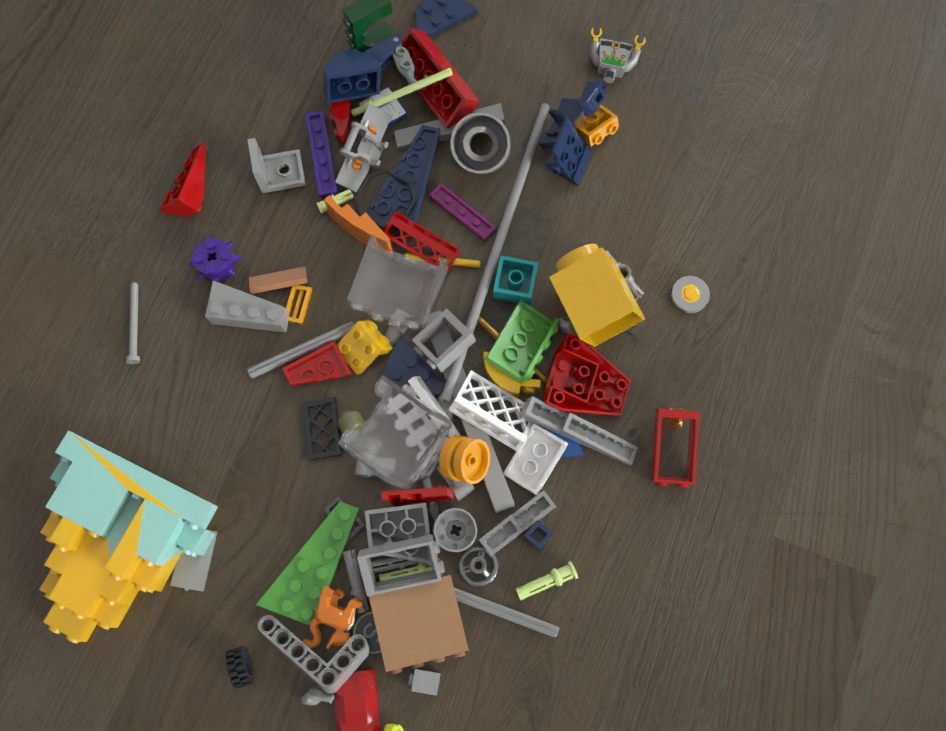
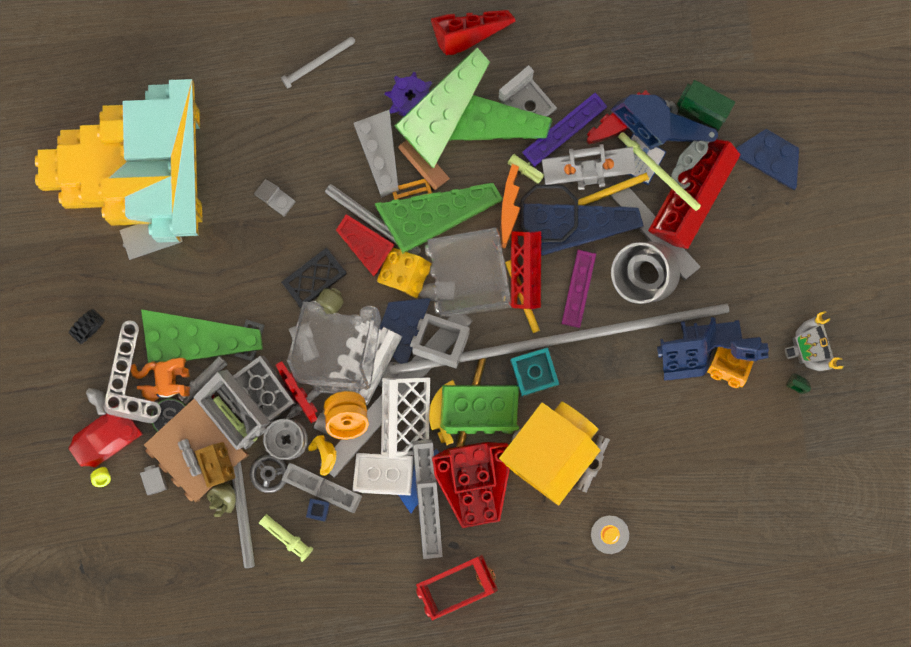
camera: 60 degrees right, 10 degrees up
none -> light grey axle [178,439,202,476]
none -> pearl gold bracket [195,442,236,488]
none -> olive piece [206,483,236,517]
none -> light grey slope [254,179,296,217]
none -> yellow helmet [308,435,337,476]
none -> bright green wing [375,183,503,254]
none -> wing [394,48,490,168]
none -> bright green wing [448,95,552,141]
none -> yellow piece [578,172,649,206]
none -> dark green slope [786,373,811,394]

